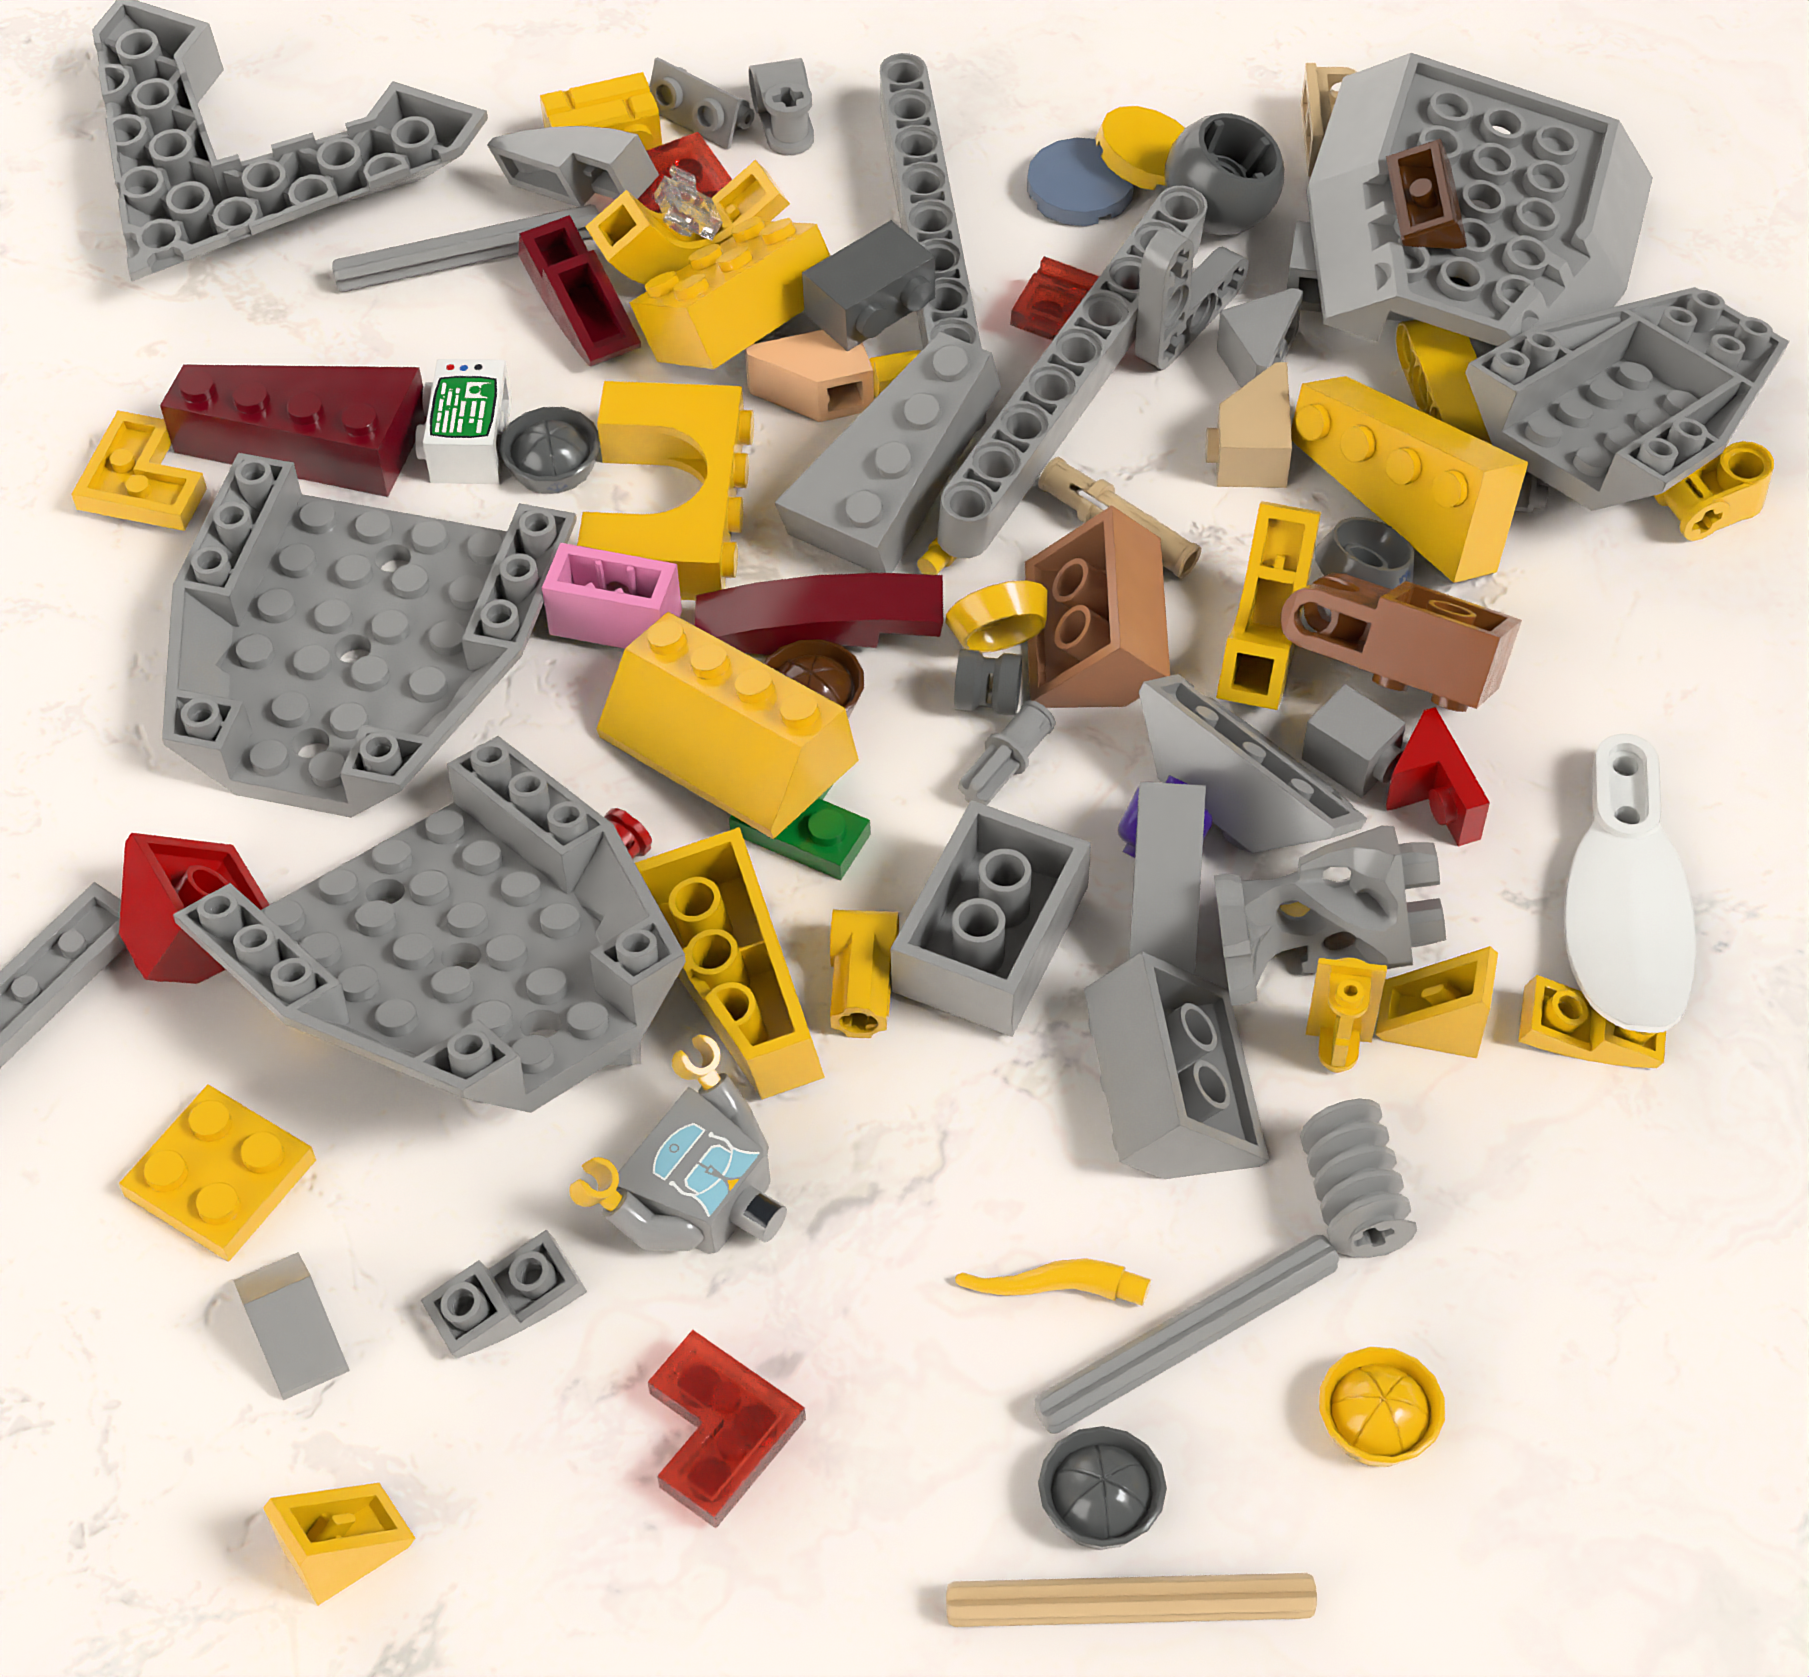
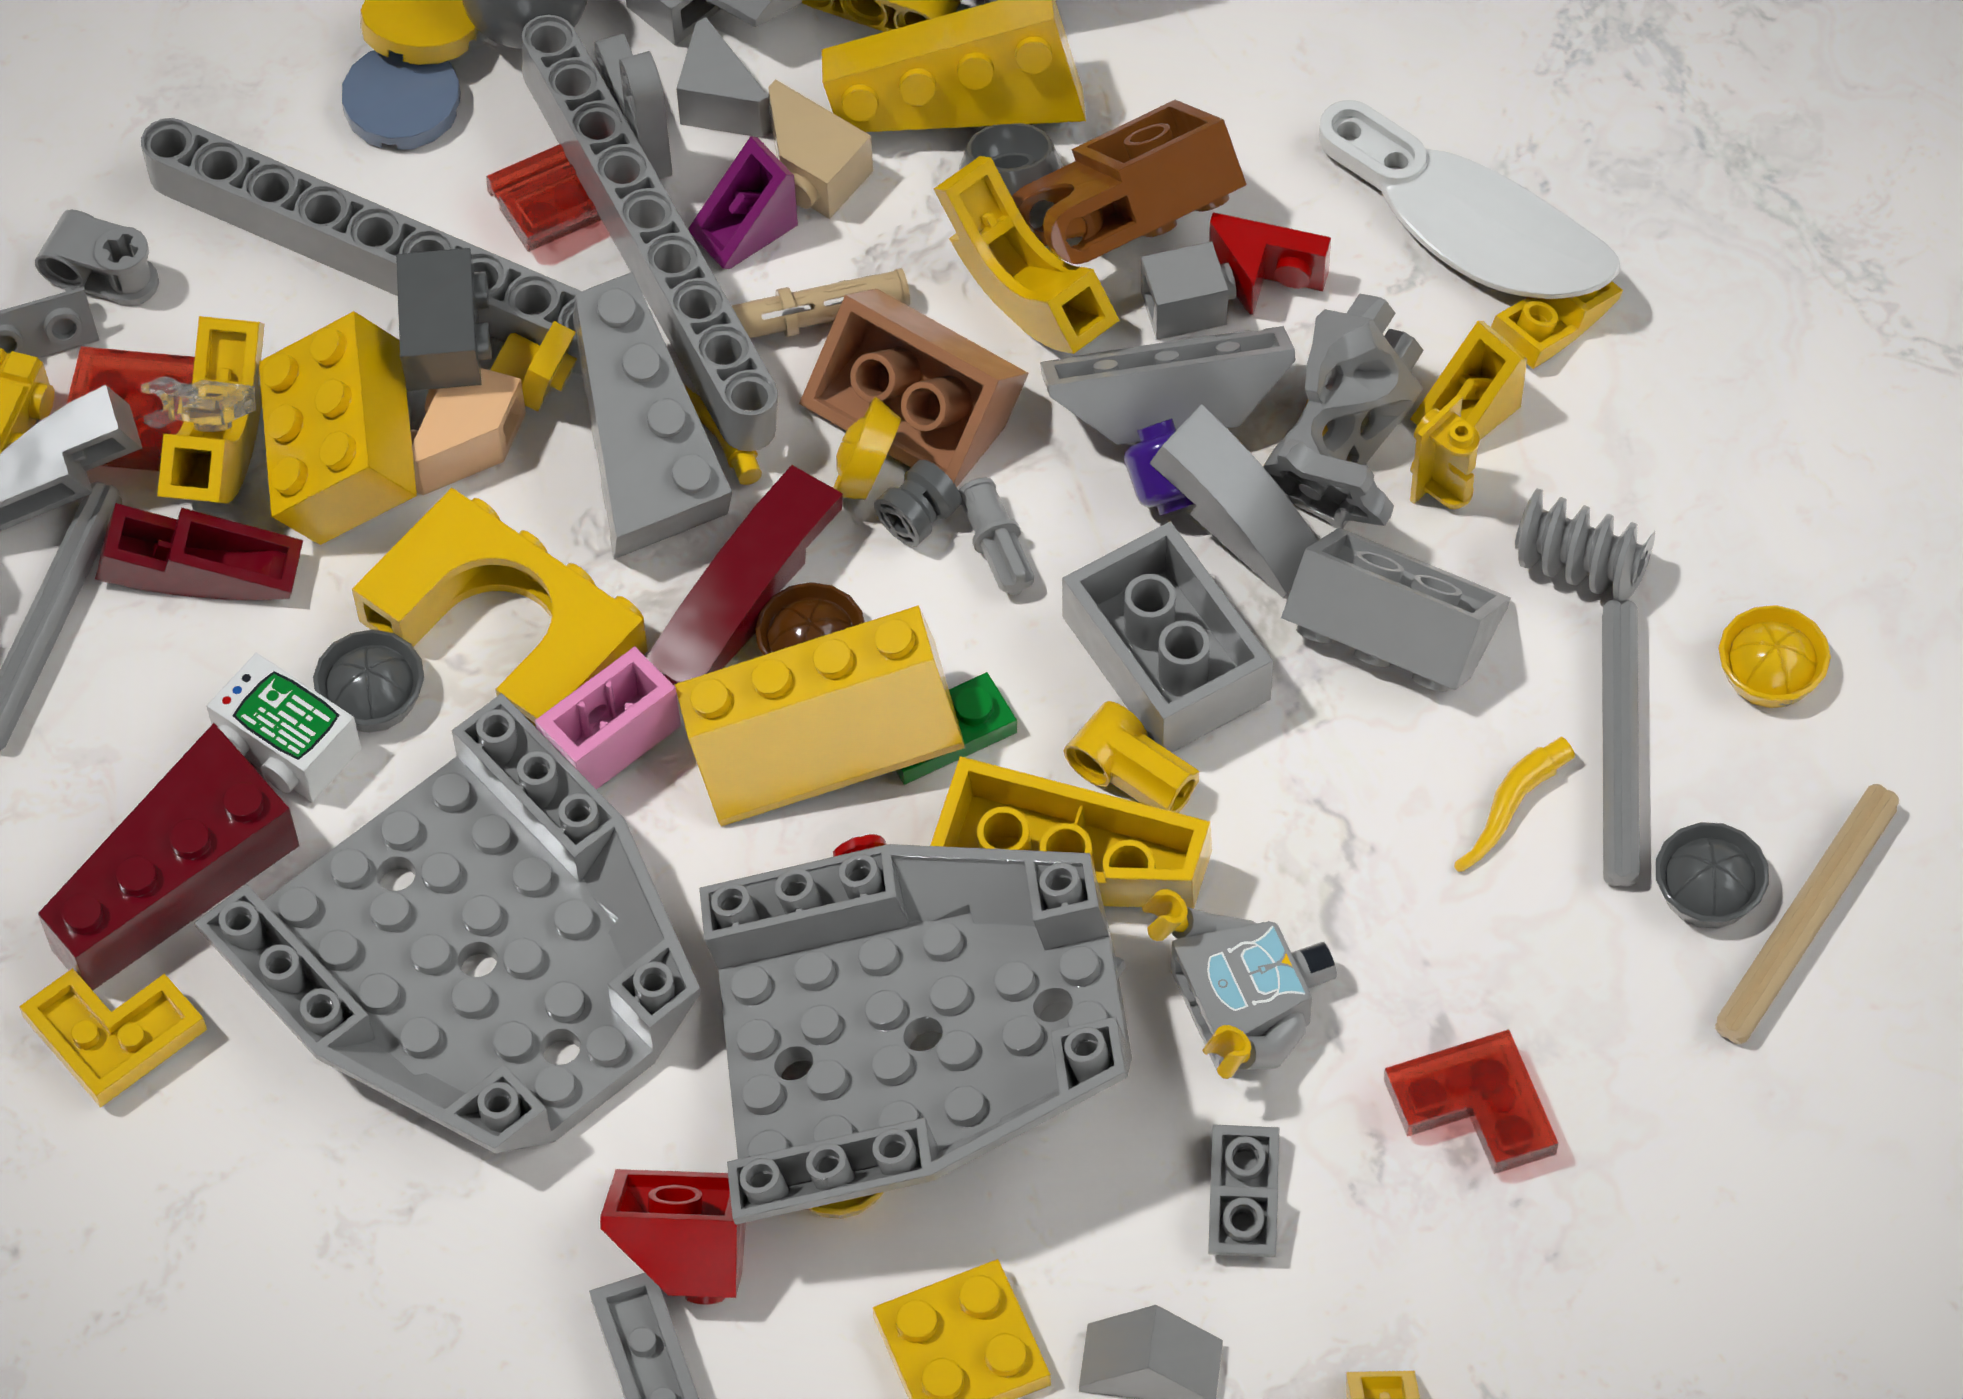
camera: 55 degrees left, 5 degrees up
none -> magenta slope [688,136,798,269]

